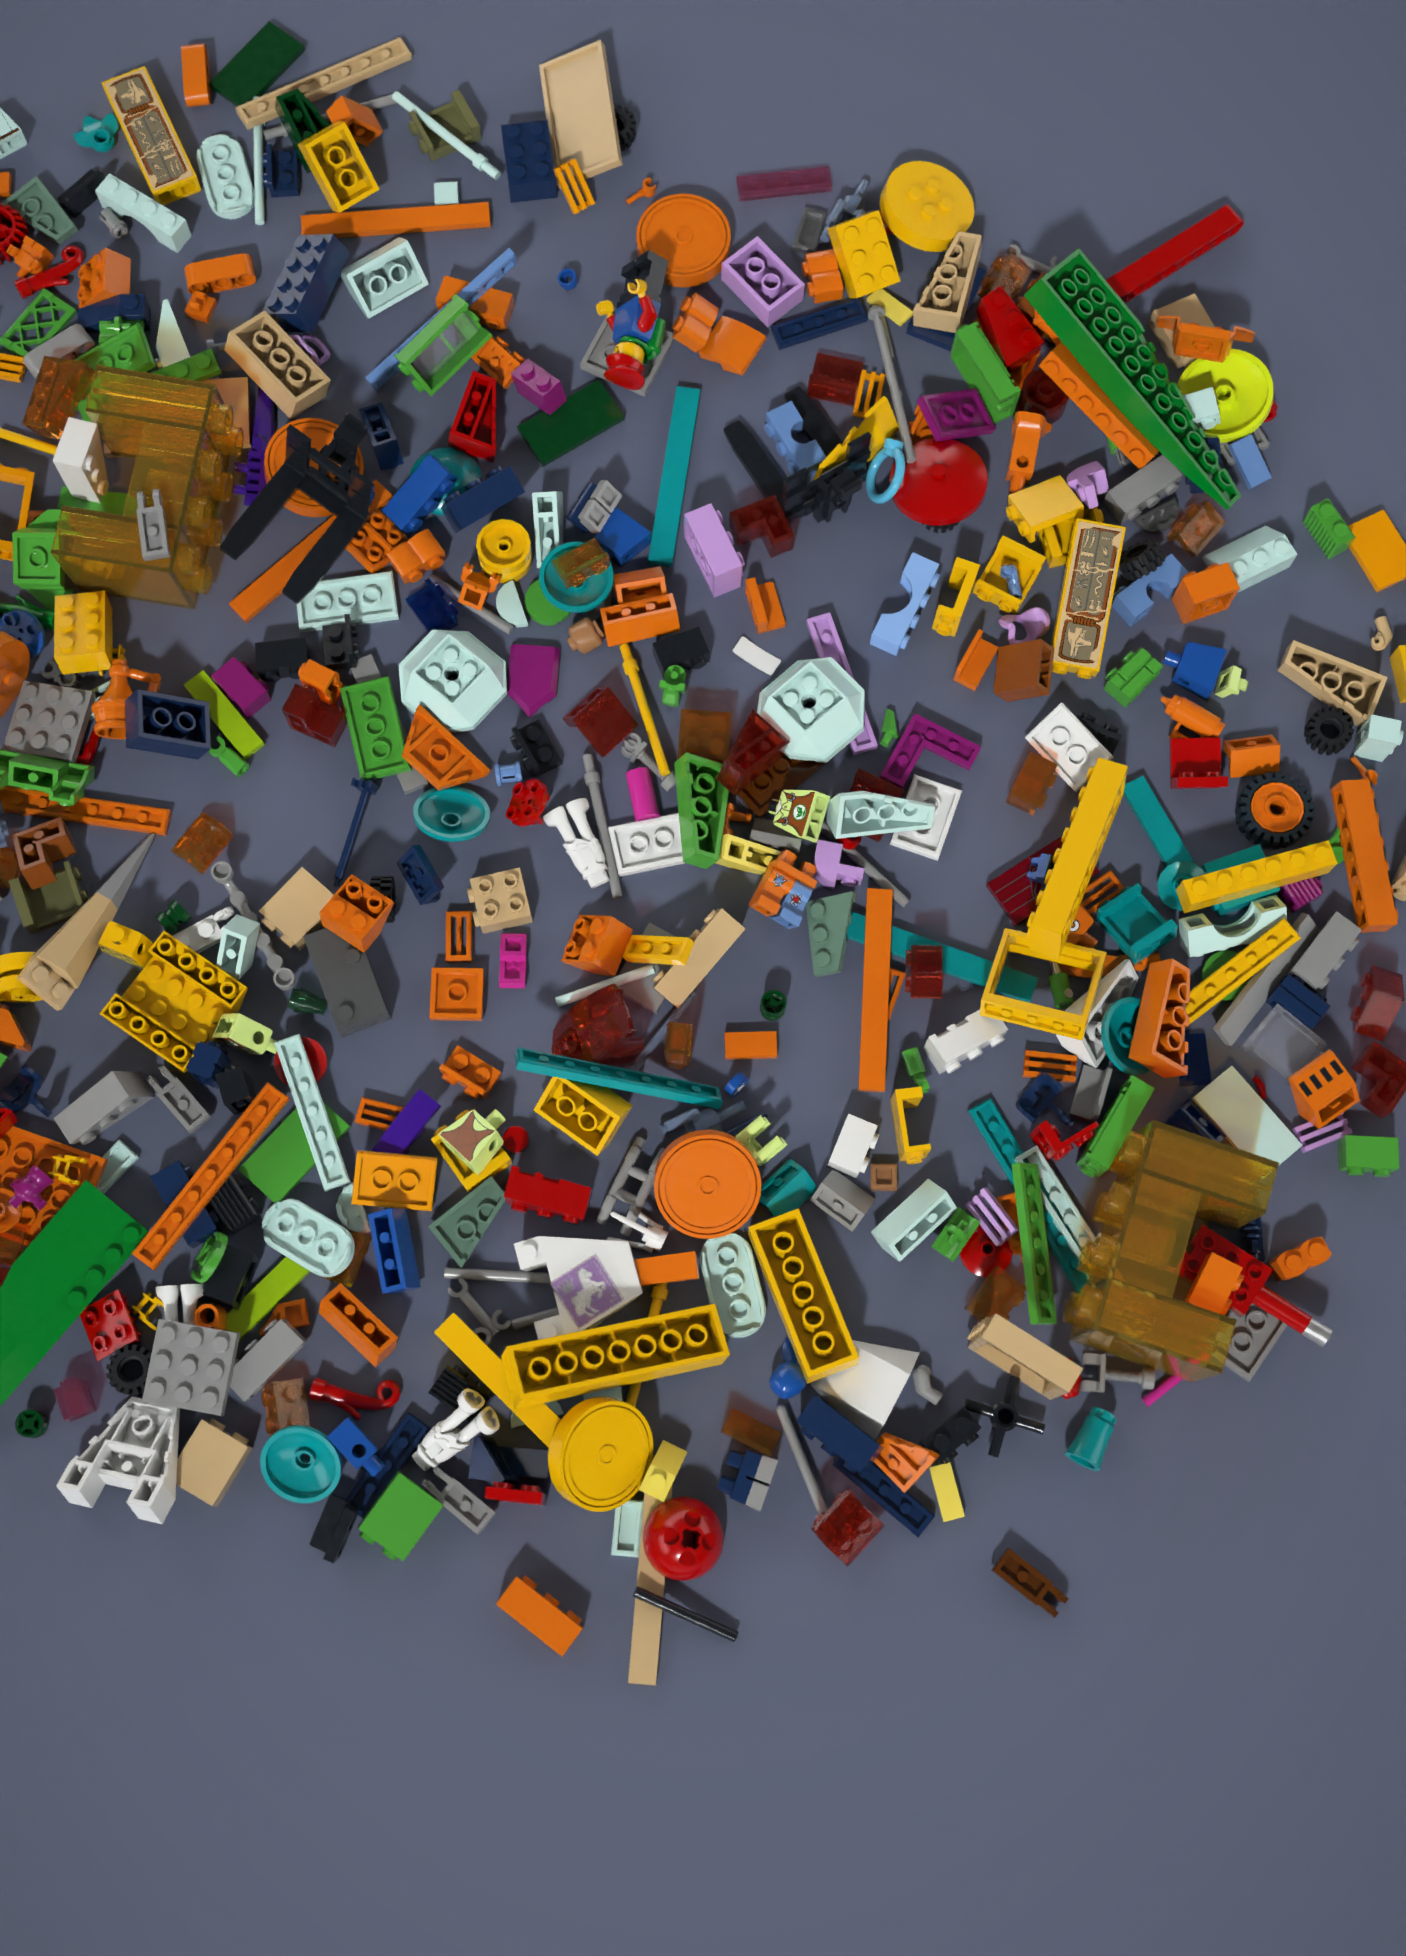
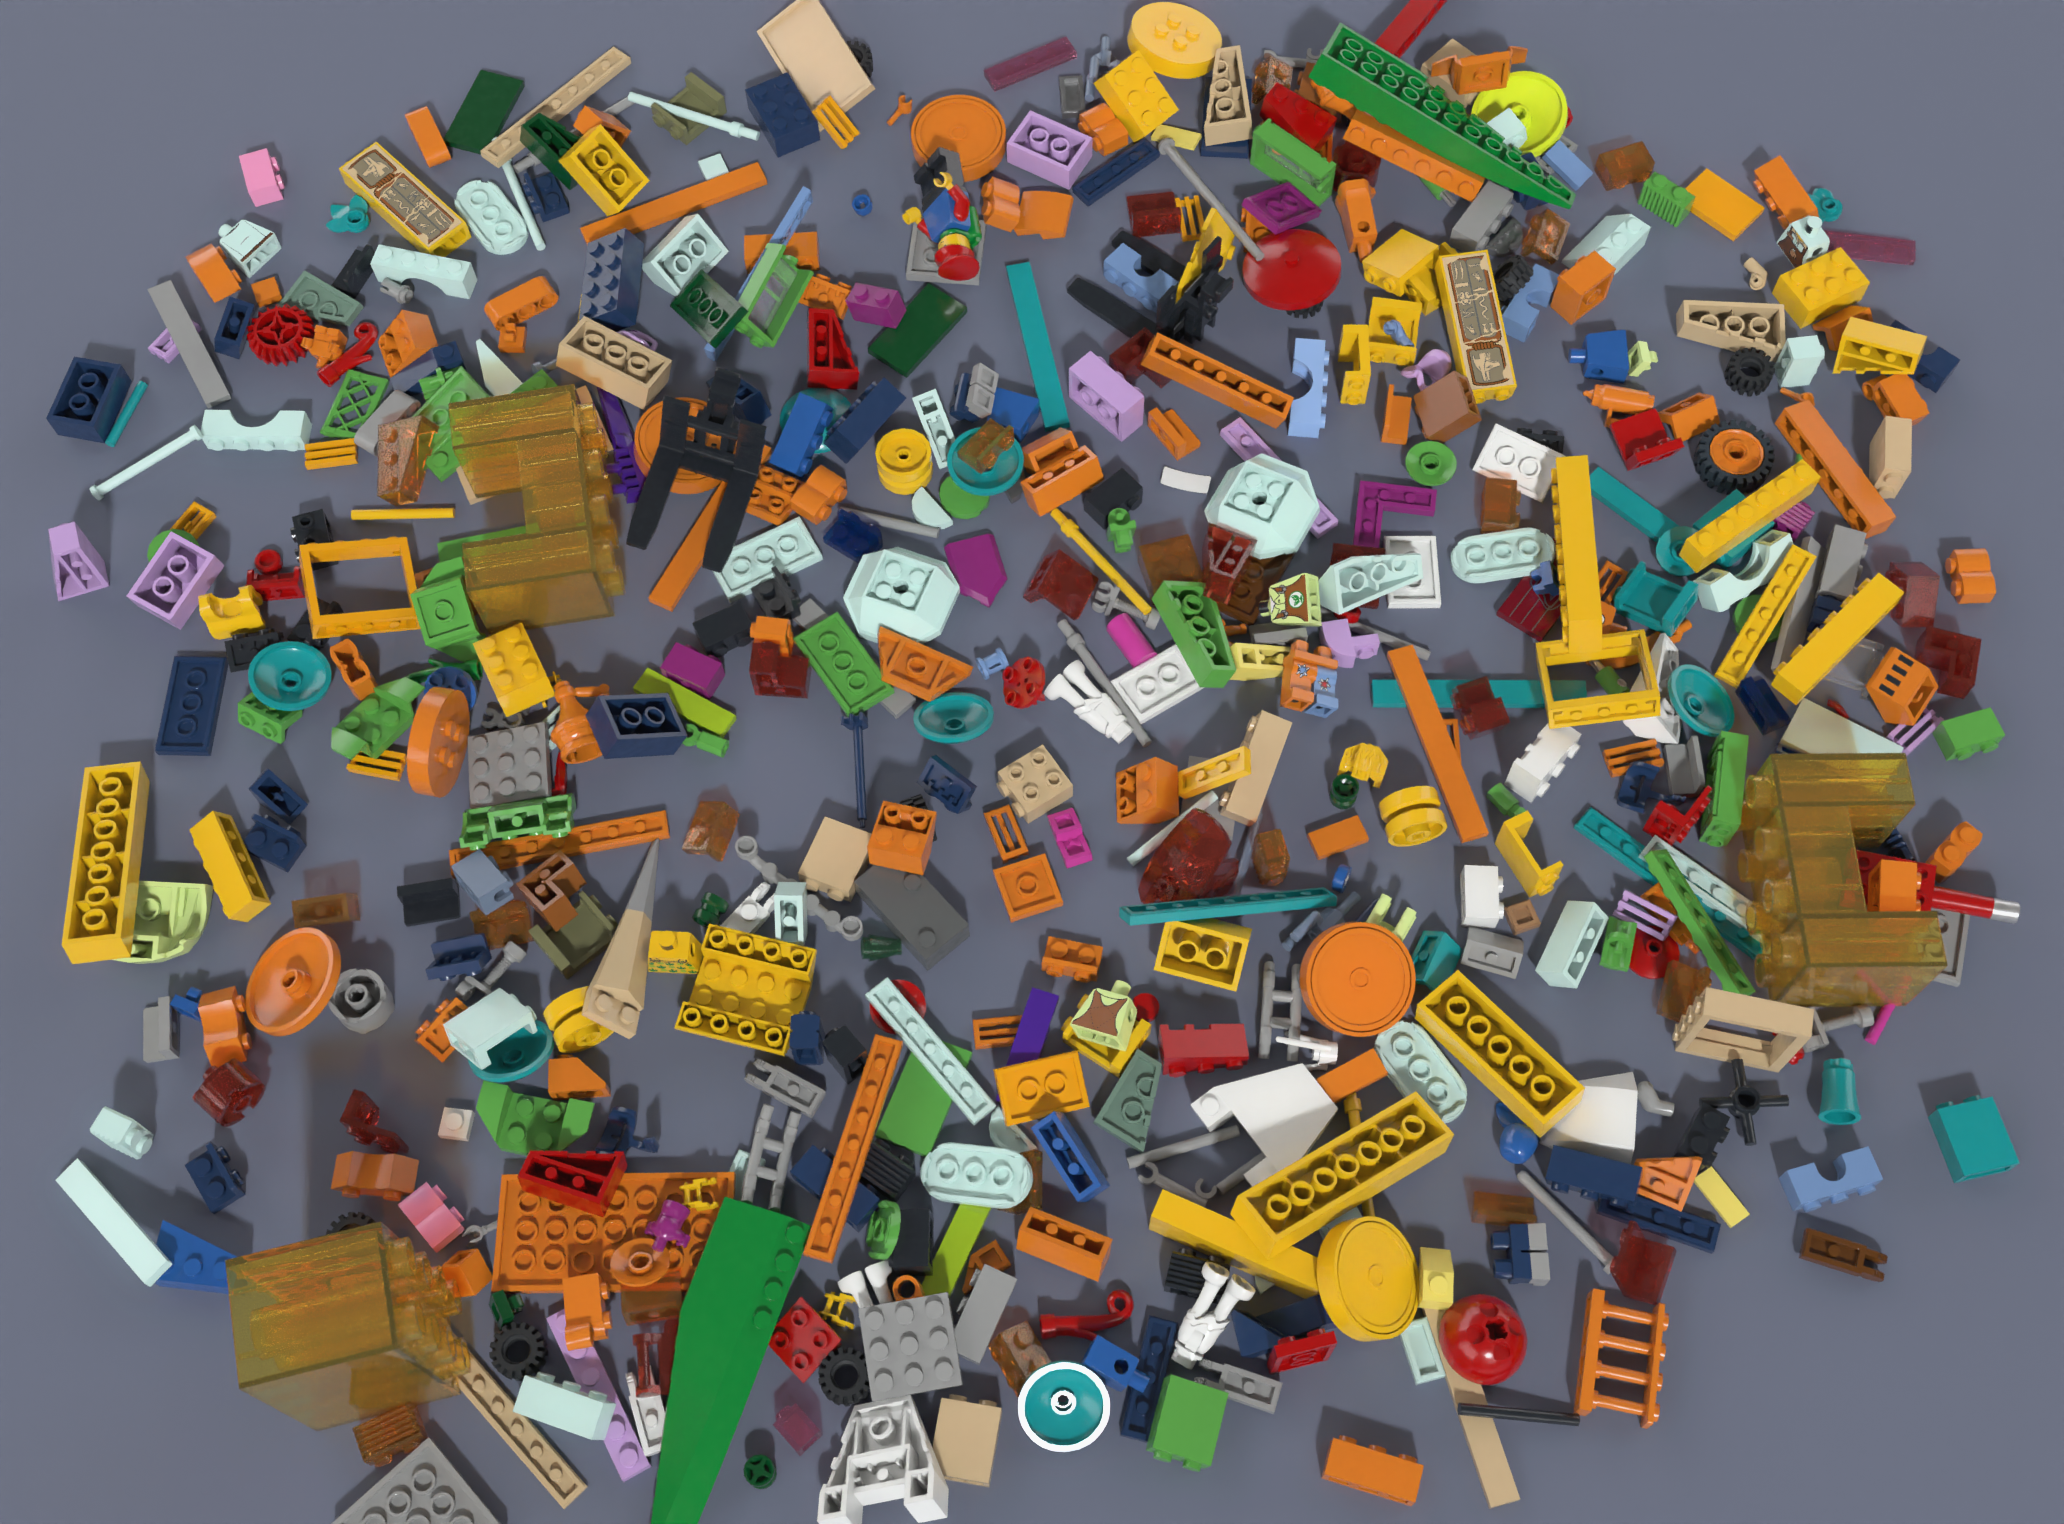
camera: 15 degrees left, 10 degrees down
white wedge [52,417,109,503] -> none
light grey wedge [54,1071,155,1145] -> none
light grey hinge [136,489,171,561] -> none
yellowish green torso [212,1013,277,1056] -> none
black panel [310,1494,362,1563] -> none
orange piece [458,562,501,611] -> none
black bracket [510,719,562,777] -> none
clear tile [549,1254,625,1330] -> none
medium nougat head [567,617,605,654] -> none
sand green wing [806,891,857,977] -> none
medium azure piece [866,438,905,504] -> none
bright green bar [880,708,899,747] -> none
lavender brick [1066,461,1109,509] -> none
bright green brick [1104,648,1163,707] -> none
orange wedge [1128,958,1190,1078] -> none
none -> bright pink brick [239,148,285,207]
none -> dark green tile [670,269,749,349]
none -> light grey piece [741,1103,802,1213]
none -> orange brick [1141,332,1294,429]
none -> yellow hair [1337,743,1388,789]
none -> yellow wheel [1378,786,1447,847]
none -> bright green dish [1405,441,1457,486]
none -> light aqua tile [1451,527,1556,583]
none -> orange fence [1573,1288,1669,1429]
none -> clear orange brick [1594,141,1655,191]
none -> yellow brick [1771,573,1905,705]
none -> medium blue arch [1779,1146,1883,1212]
none -> teal brick [1928,1095,2020,1183]

